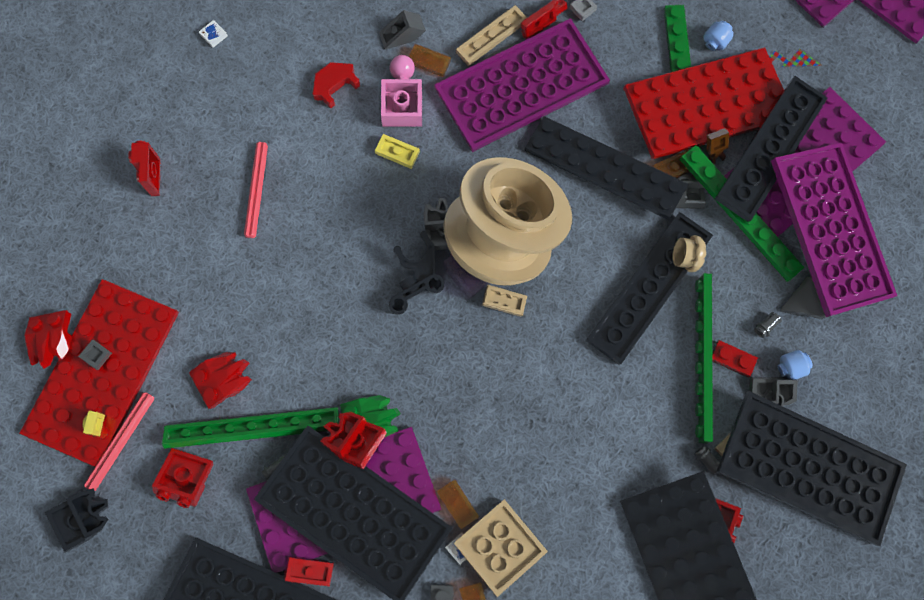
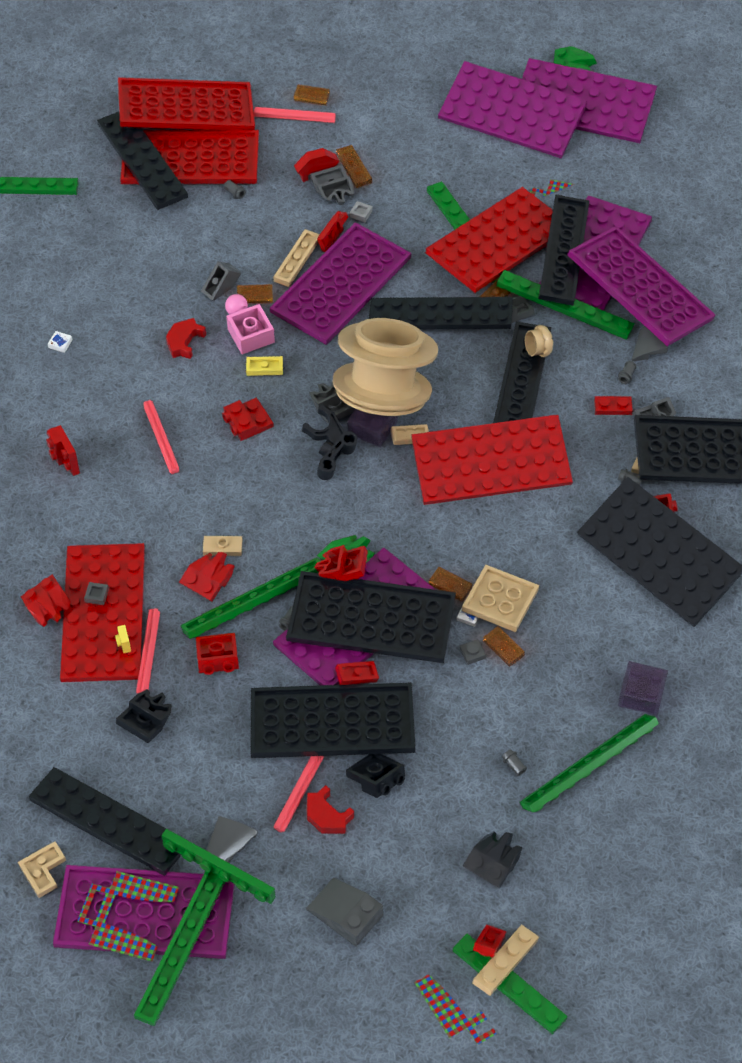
camera: 20 degrees left, 20 degrees down
green plate [695,273,713,444] -> none
light blue head [703,21,733,51] -> none
reddish brown plate [706,128,729,164] -> none
light blue head [778,350,813,380] -> none
none -> tan plate [203,536,243,556]
none -> red plate [222,397,274,441]
none -> red plate [411,415,573,505]

